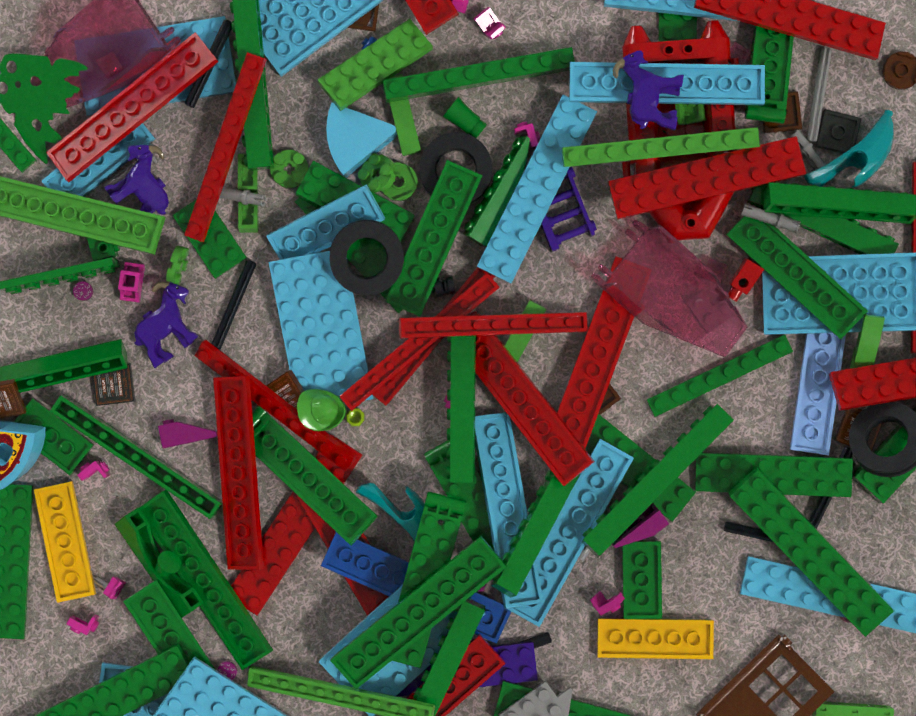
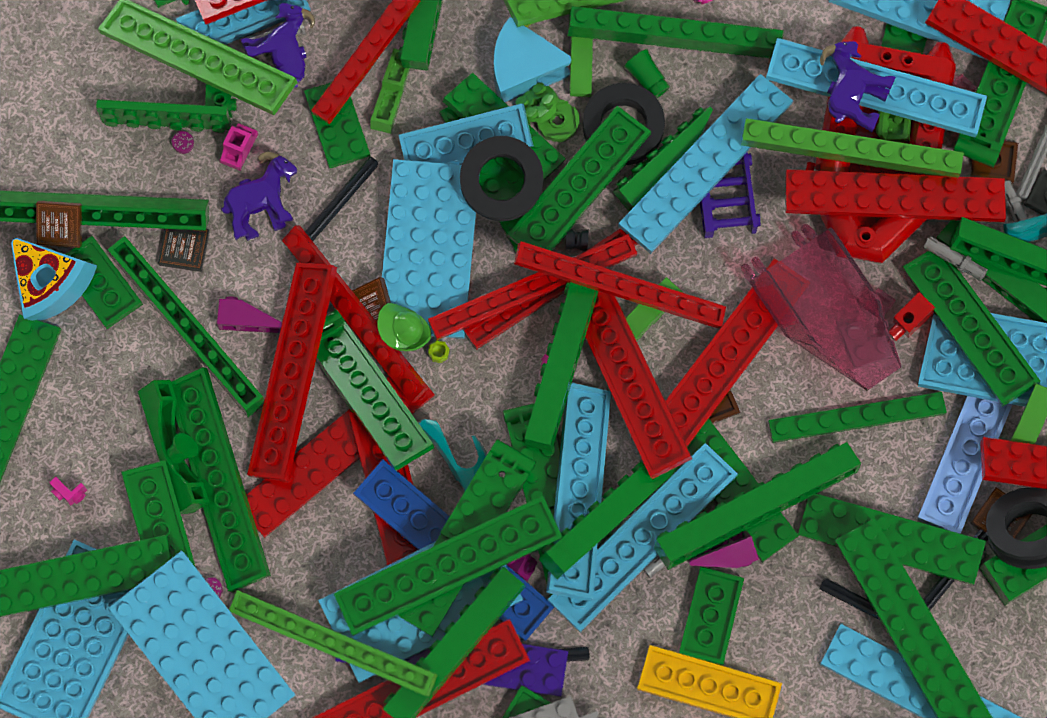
camera: 15 degrees right, 15 degrees down
yellow plate [34,481,96,603] -> none
dark pink bracket [77,460,110,481] -> none
dark pink piece [94,577,126,599] -> none
bright green plate [166,246,189,285] -> none
light grey pin [219,187,266,207] -> none
bright green plate [270,150,309,189] -> none
dark pink bracket [514,122,541,150] -> none
dark pink bracket [590,591,625,616] -> none

